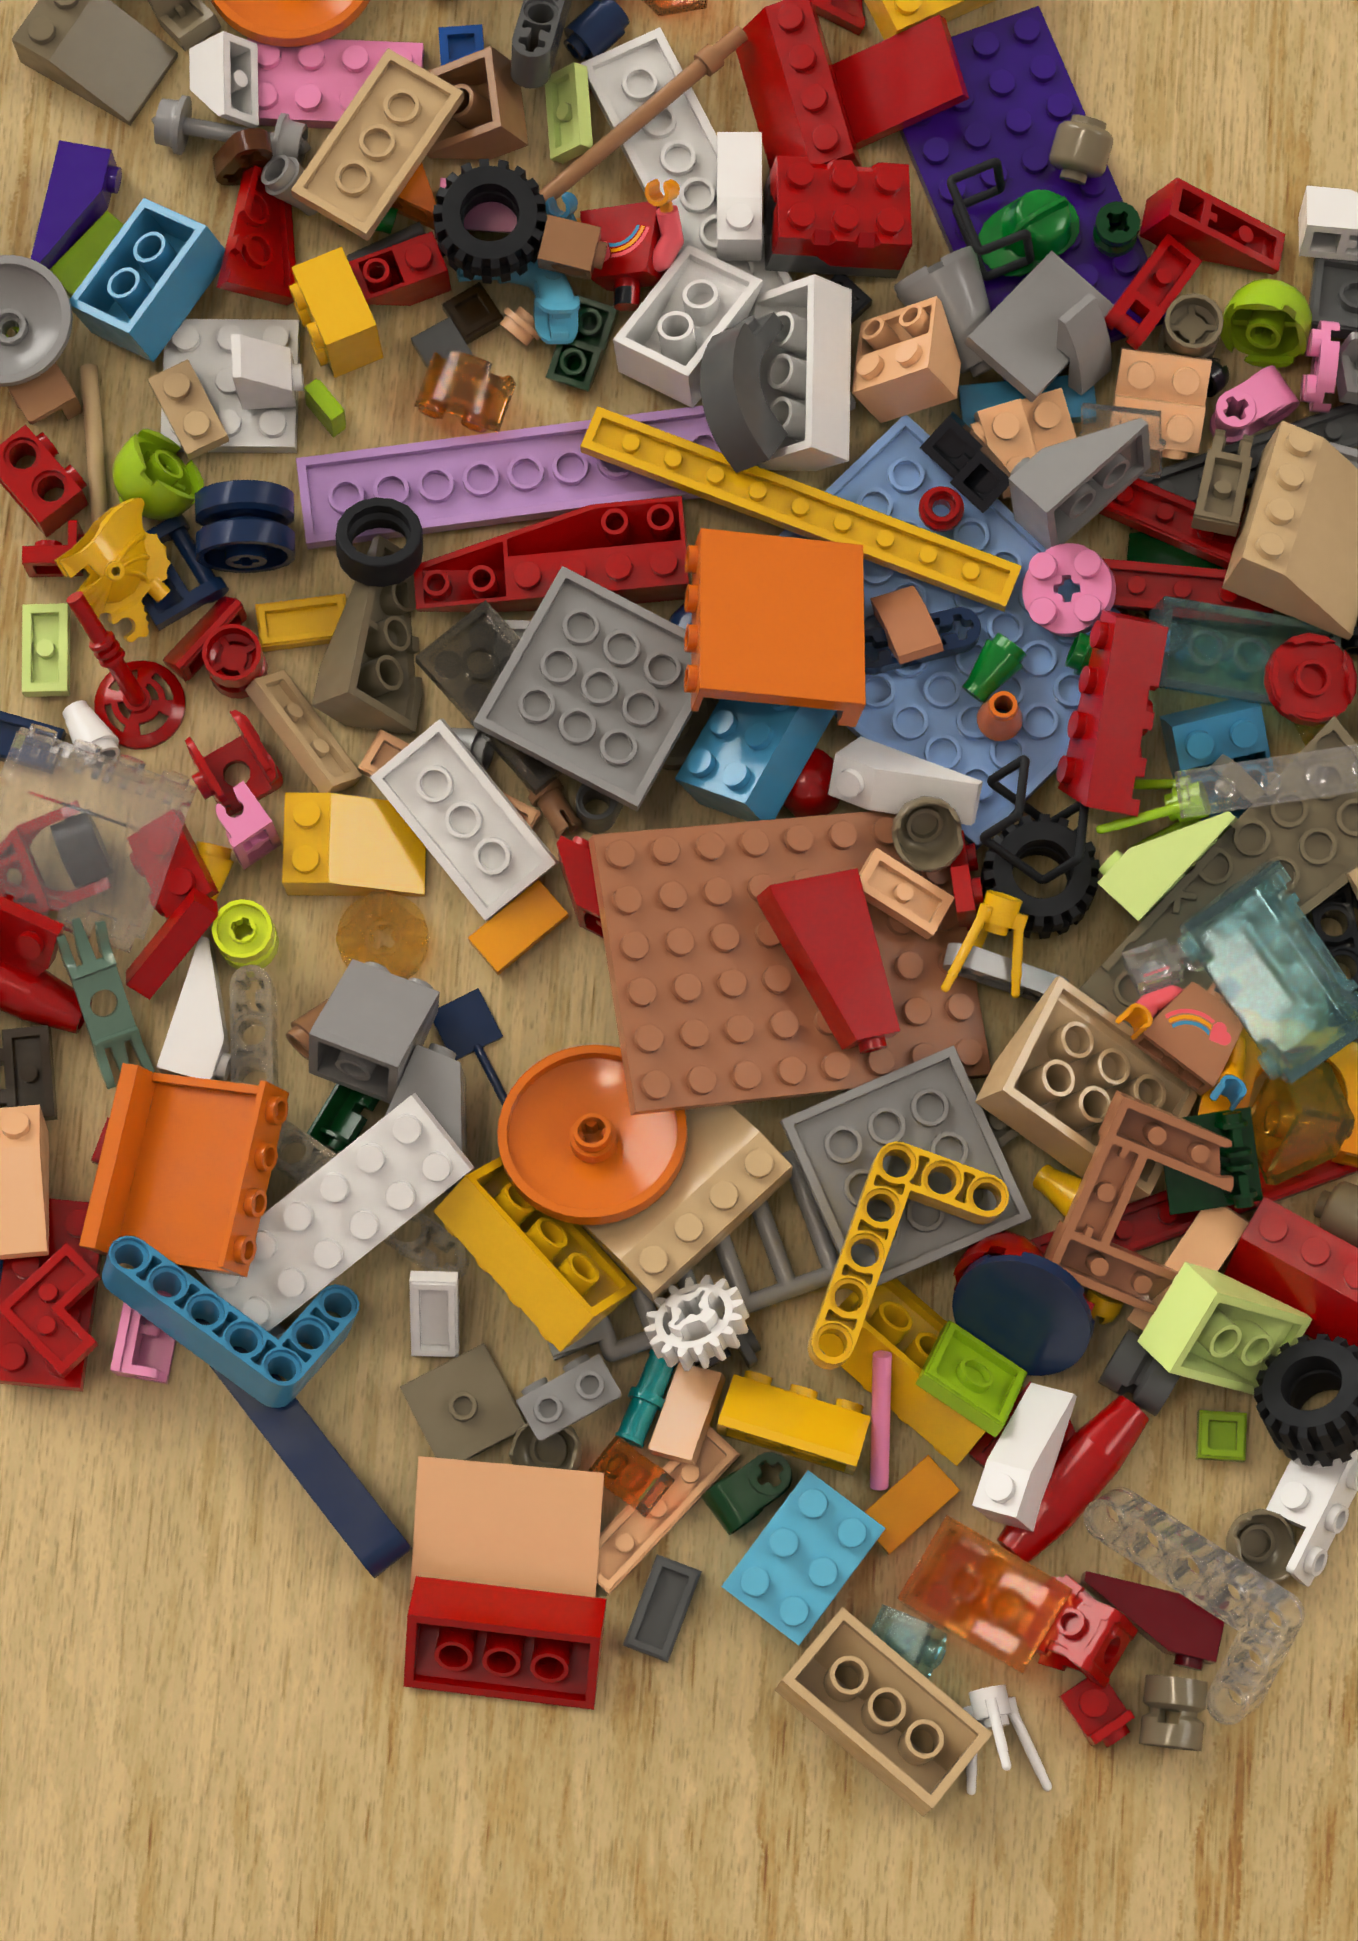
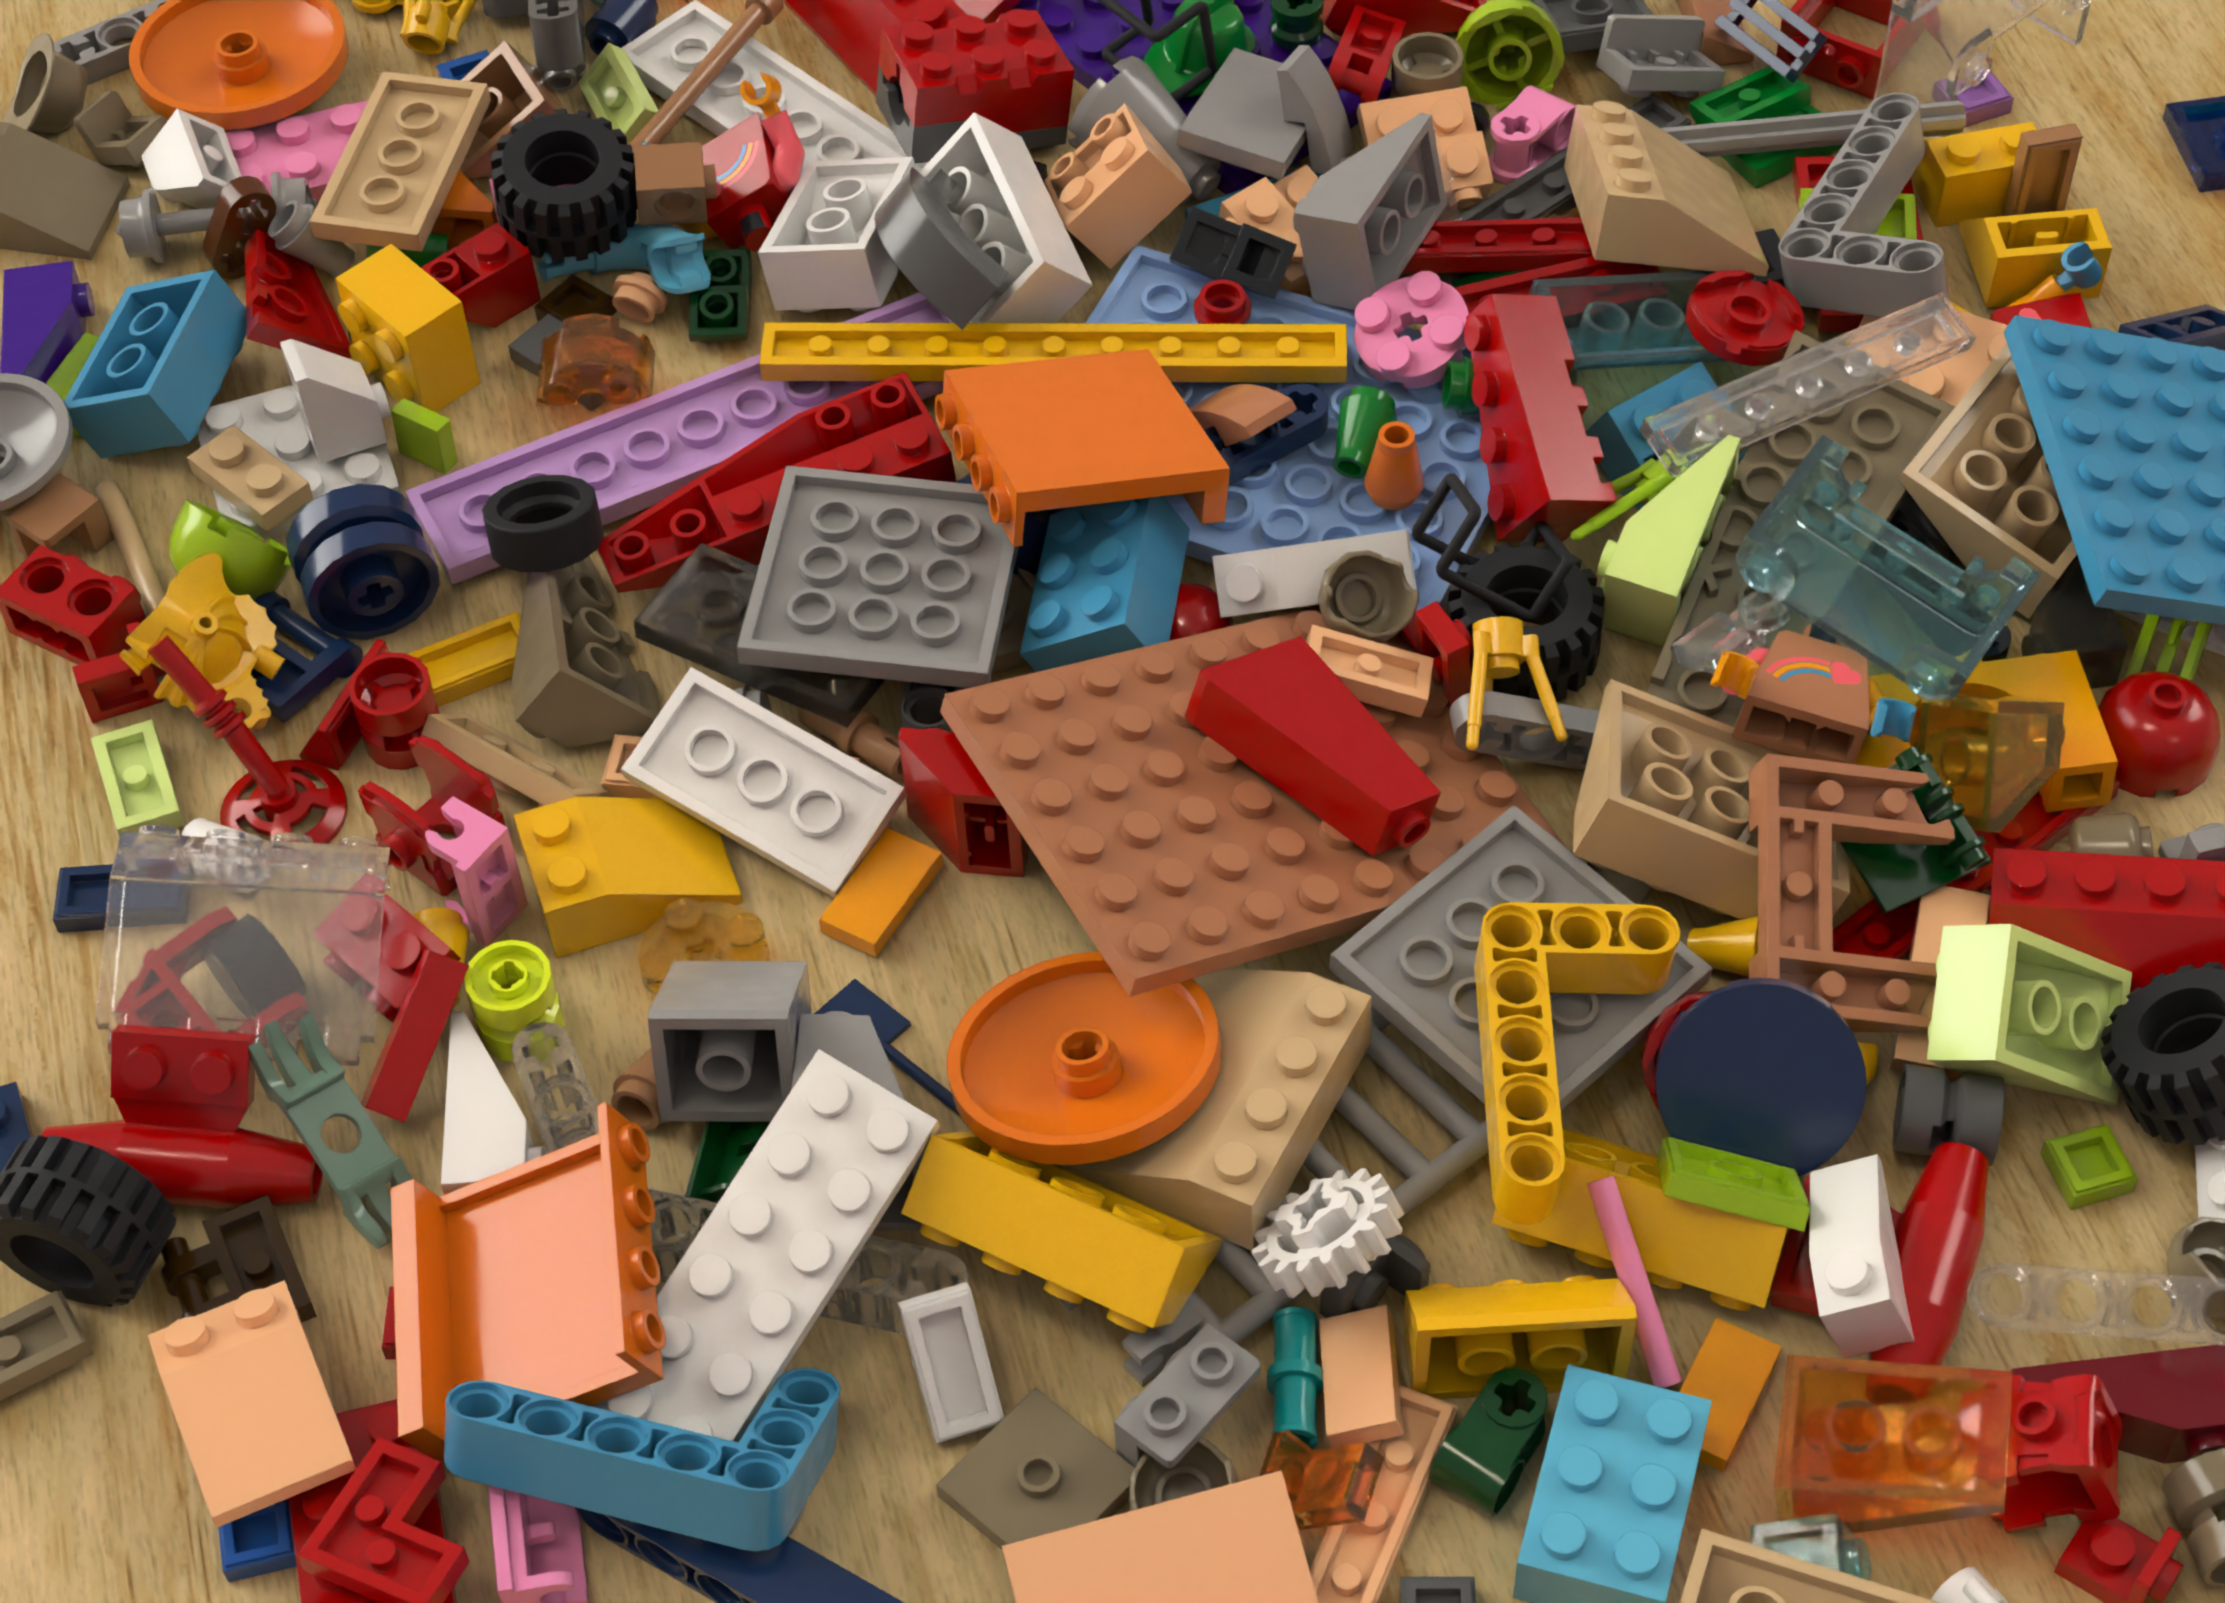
camera: 20 degrees left, 25 degrees down
white slope [717,132,762,261] -> none
dark tan hinge [1191,428,1254,537] -> none
bright pink plate [1300,320,1340,413] -> none

